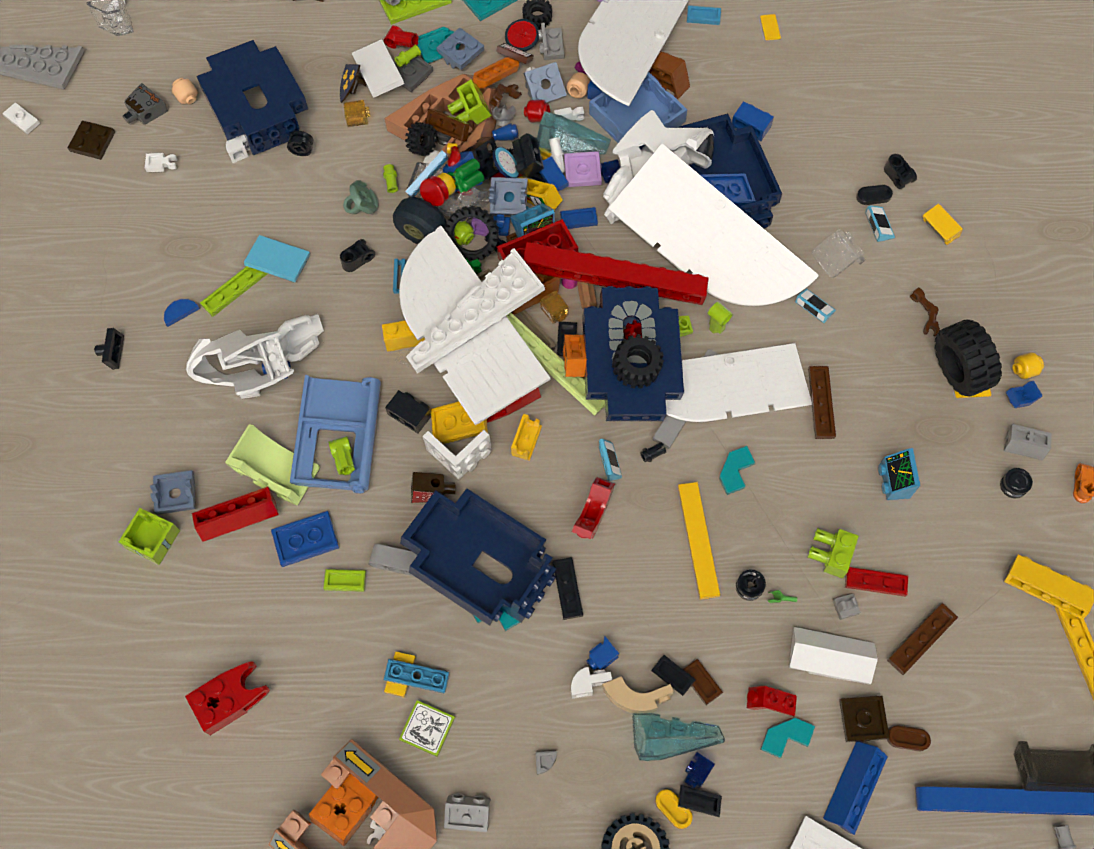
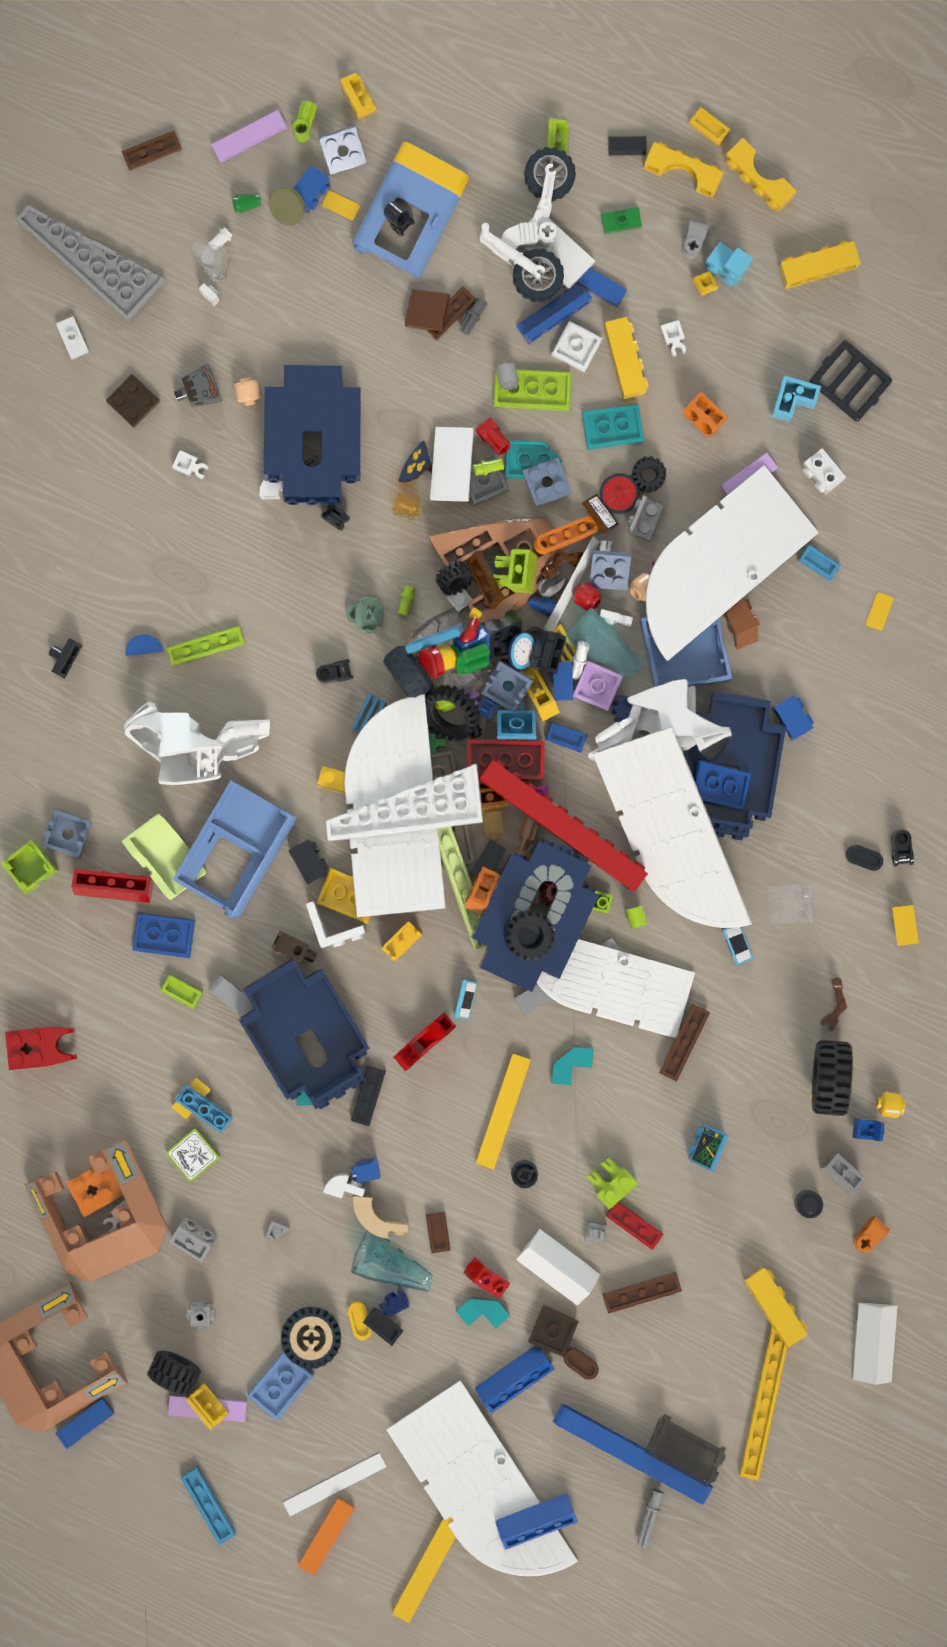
camera: 20 degrees right, 20 degrees up
medium azure tile [244,235,310,282] -> none
lime piece [328,436,355,476] -> none
black pin [640,442,666,462] -> none
black tile [651,655,696,696] -> none
bright green hand [768,590,797,603] -> none
slope [865,205,895,242] -> none
none -> white plate [199,283,220,306]
none -> white sticker [544,536,600,632]

